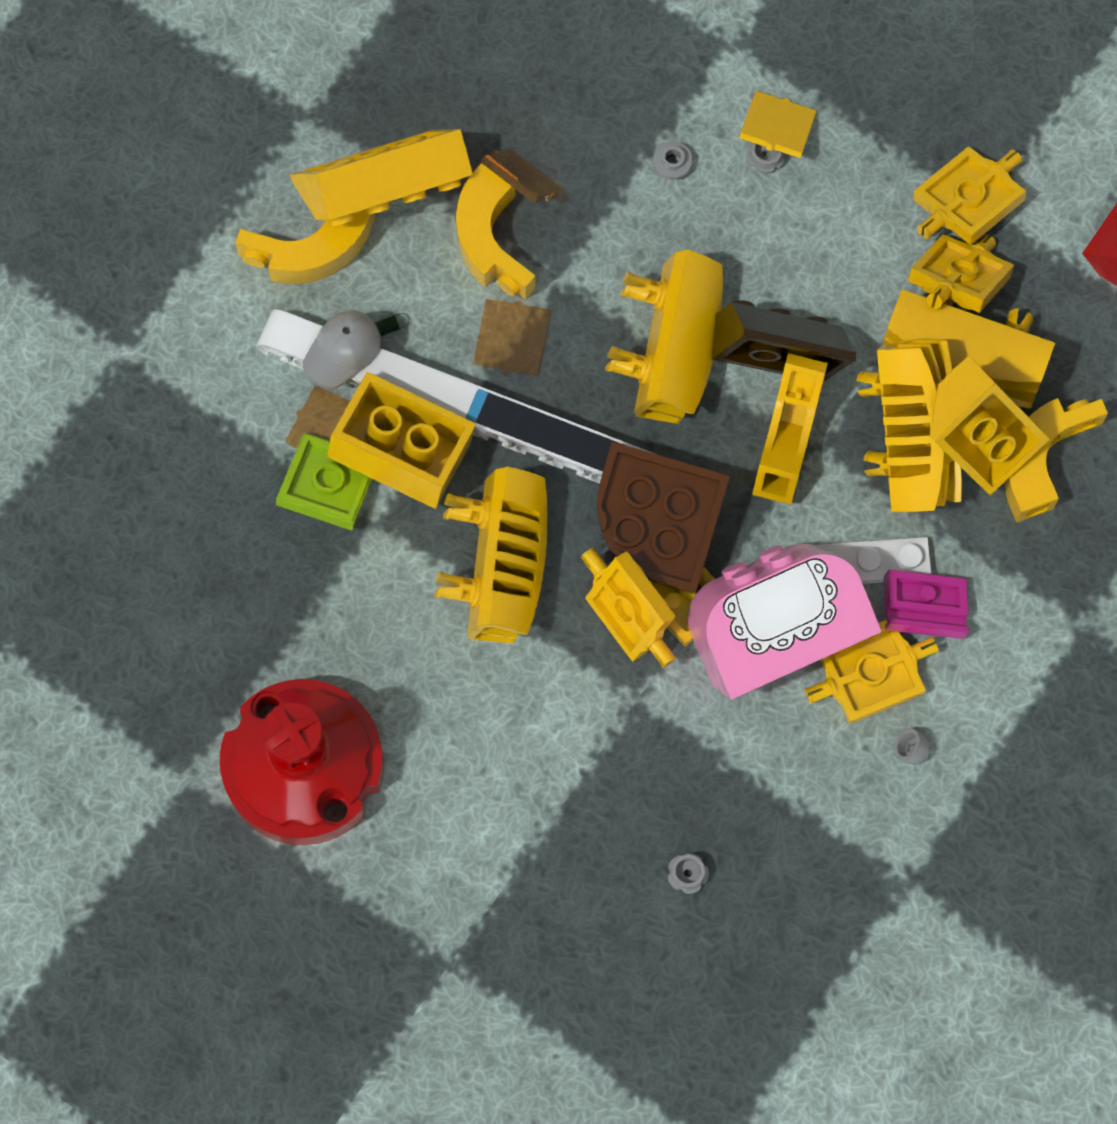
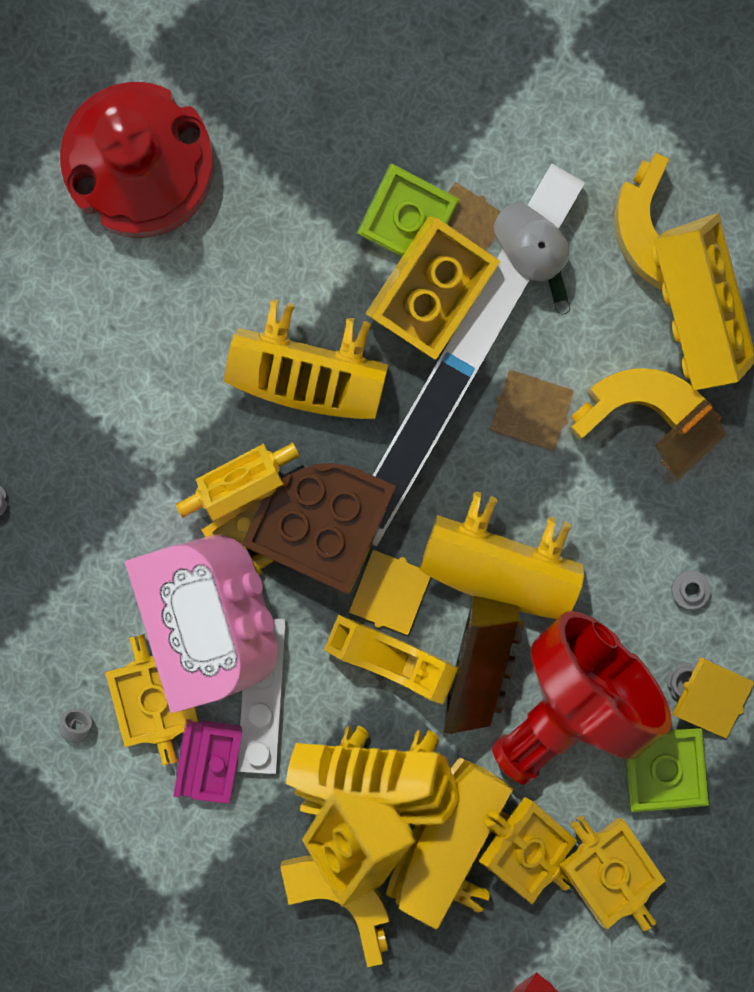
camera: 90 degrees right, 15 degrees up
none -> yellow piece [349,550,430,635]
none -> red piece [492,611,672,785]
none -> lime plate [625,727,709,812]

